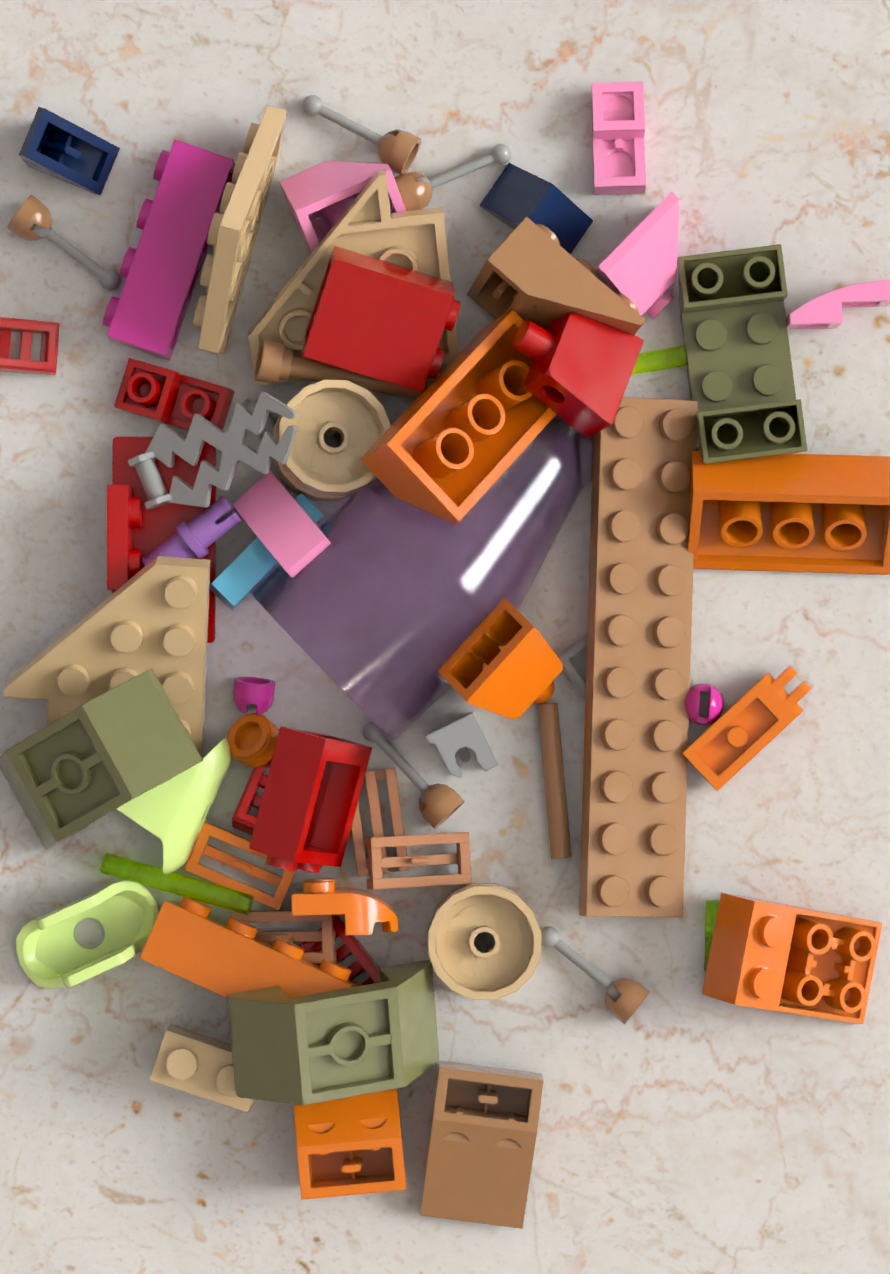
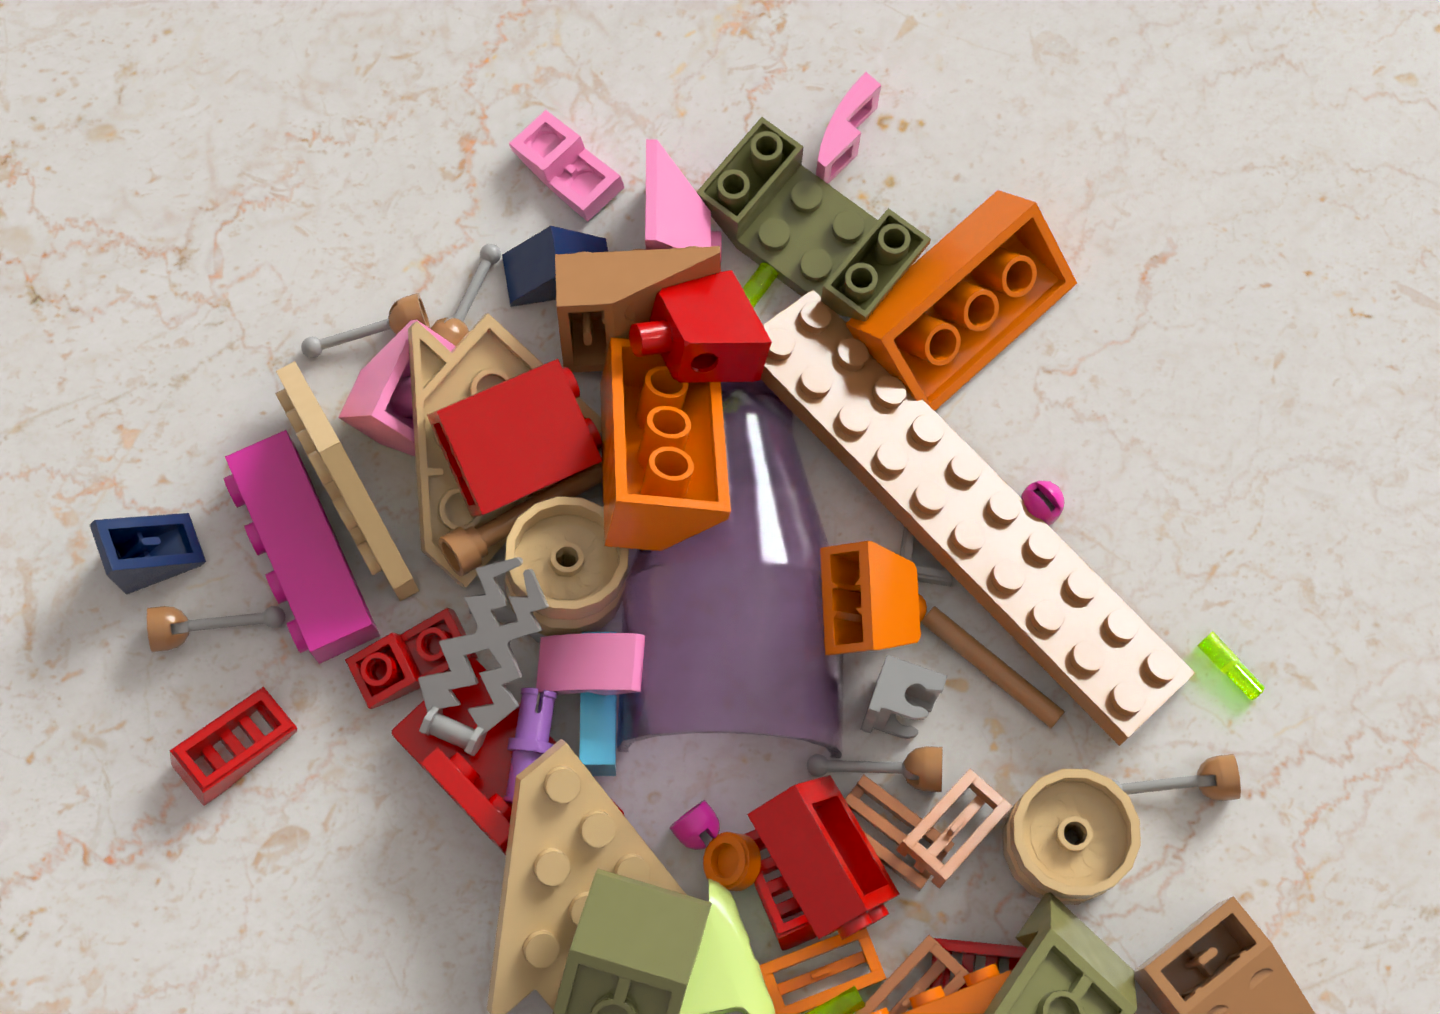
camera: 50 degrees left, 15 degrees down
orange slope [291,878,399,936] -> none
orange hinge [682,666,812,791] -> none
orange slope [702,892,882,1024] -> none

